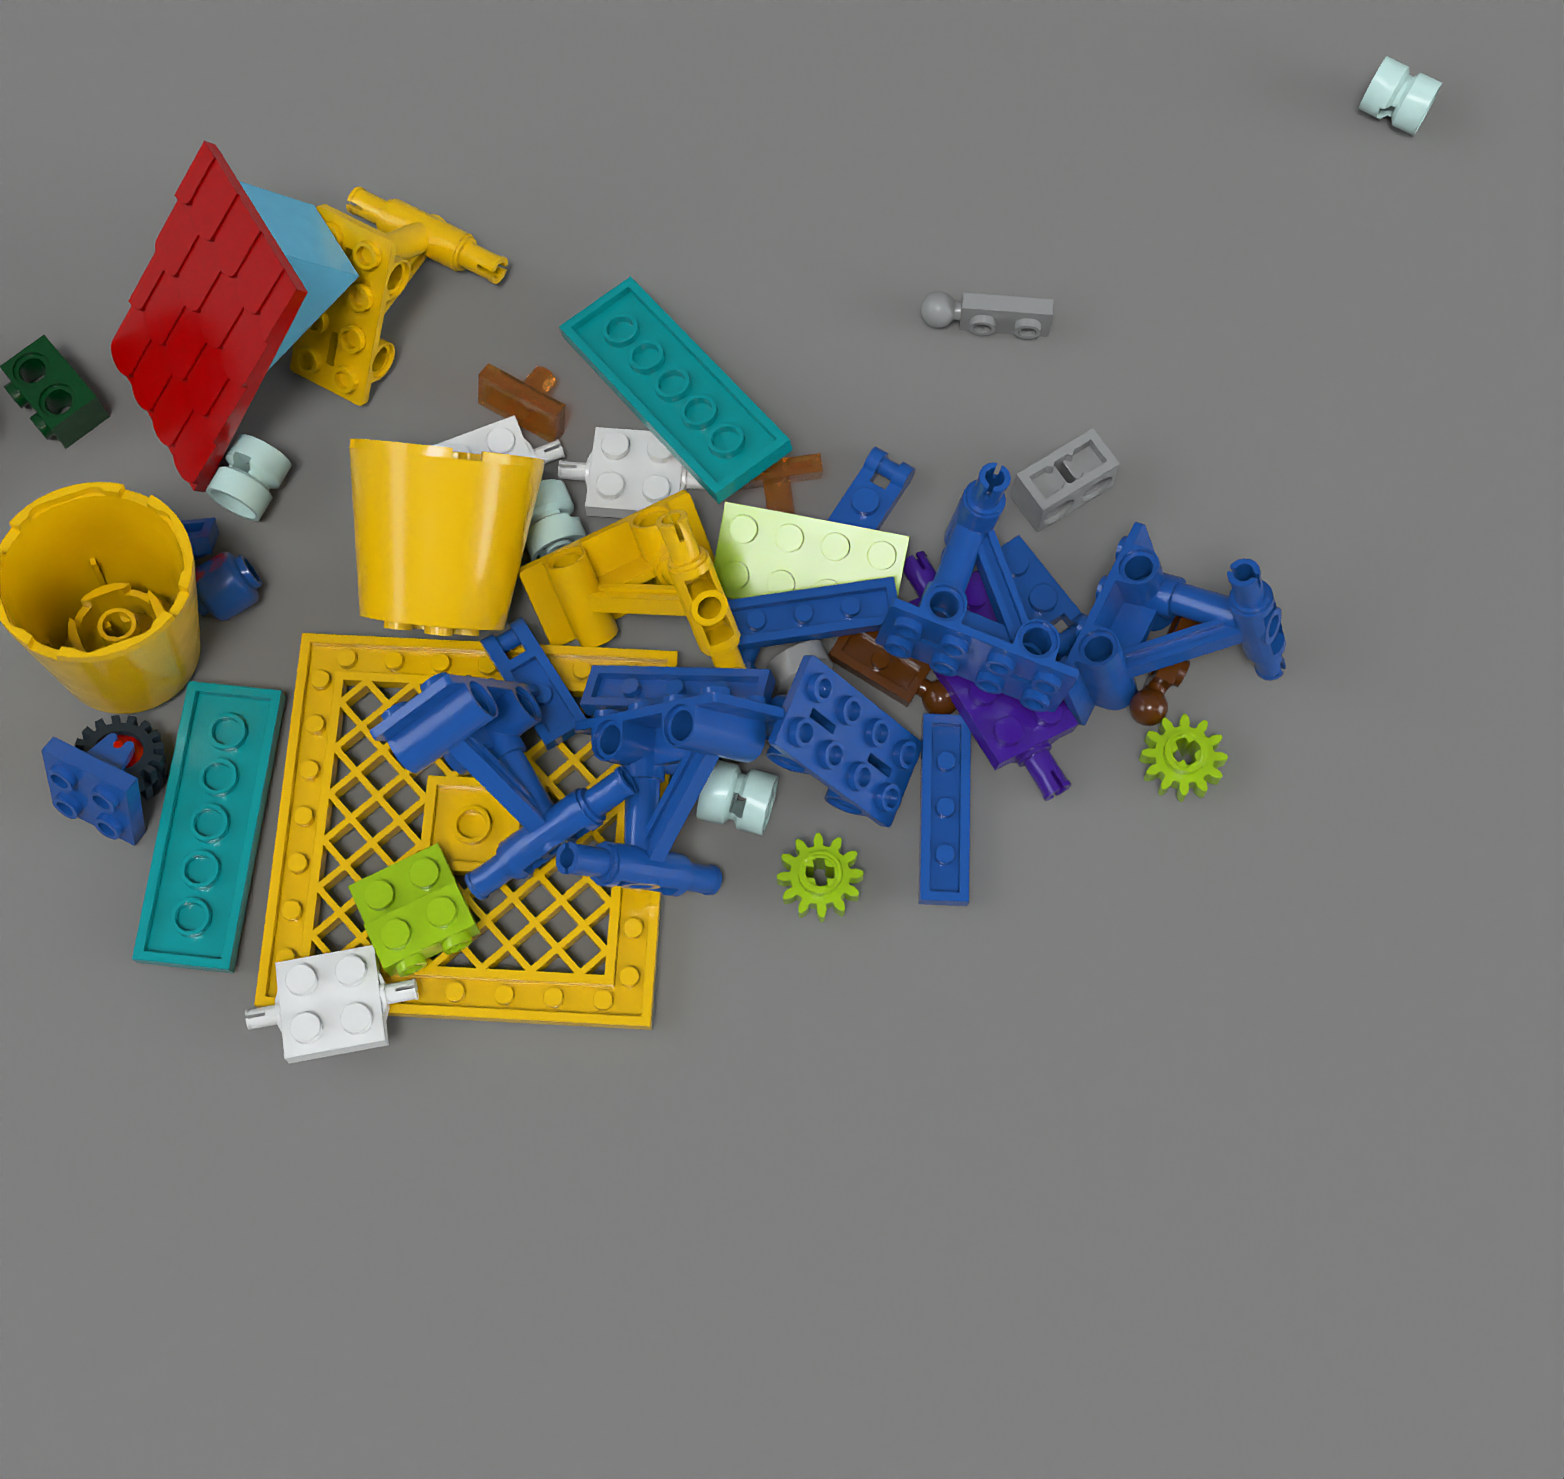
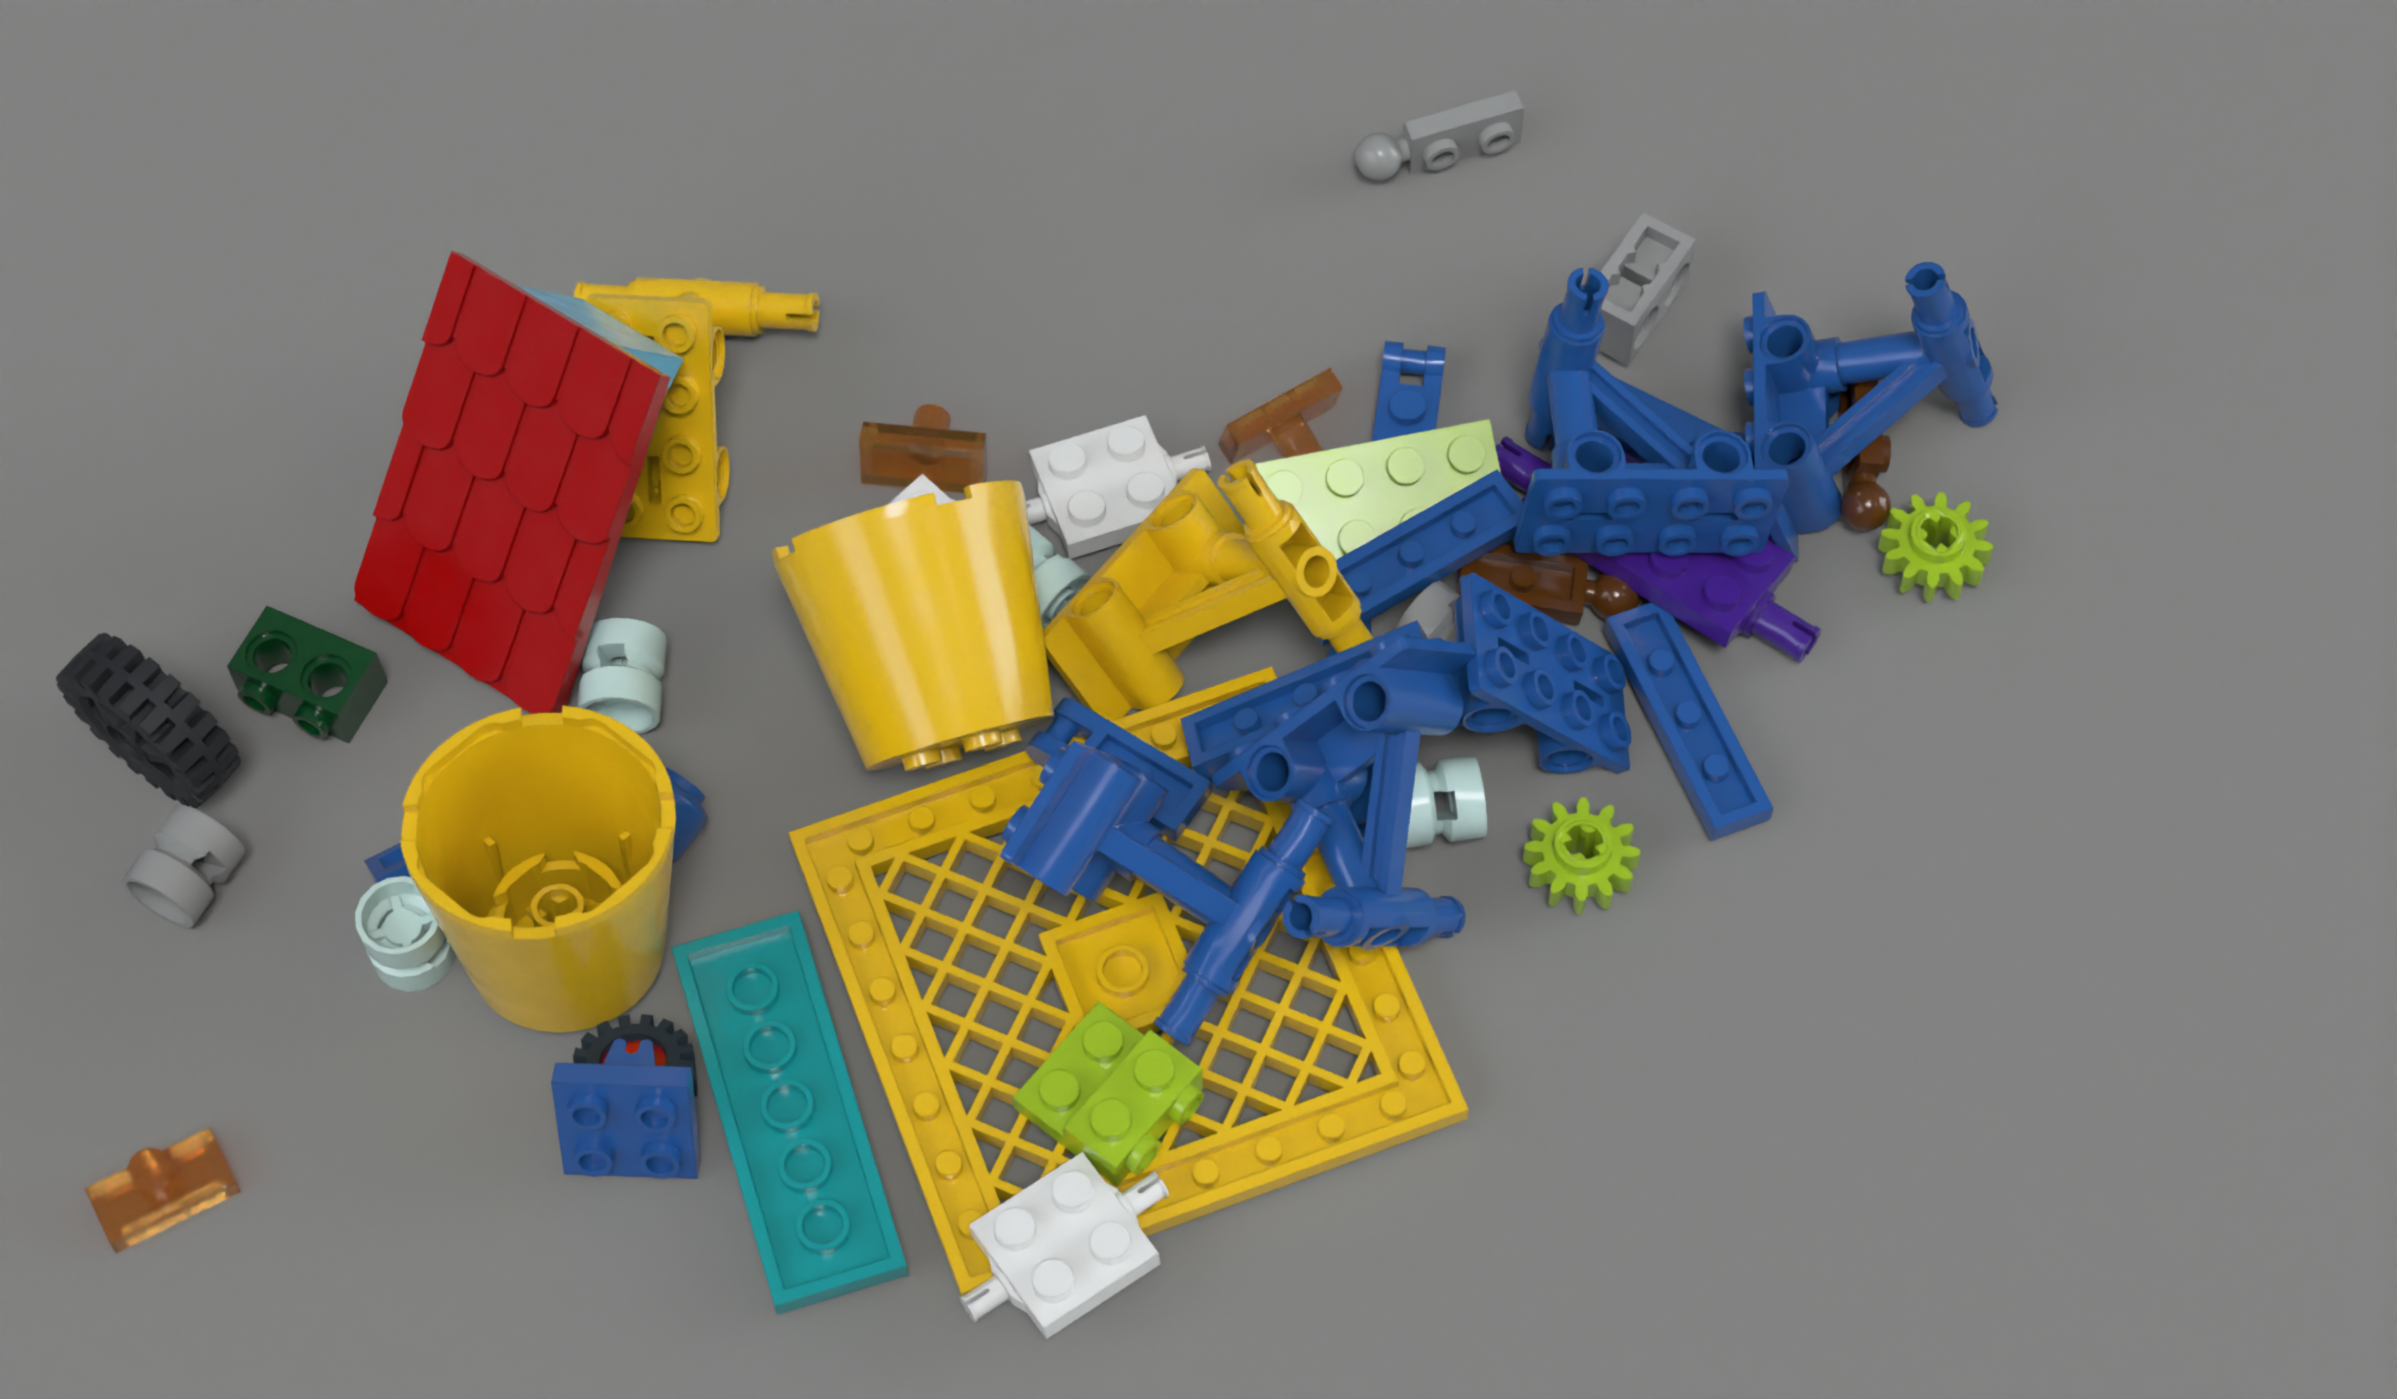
camera: 25 degrees left, 10 degrees down
teal plate [559,276,793,504] -> none

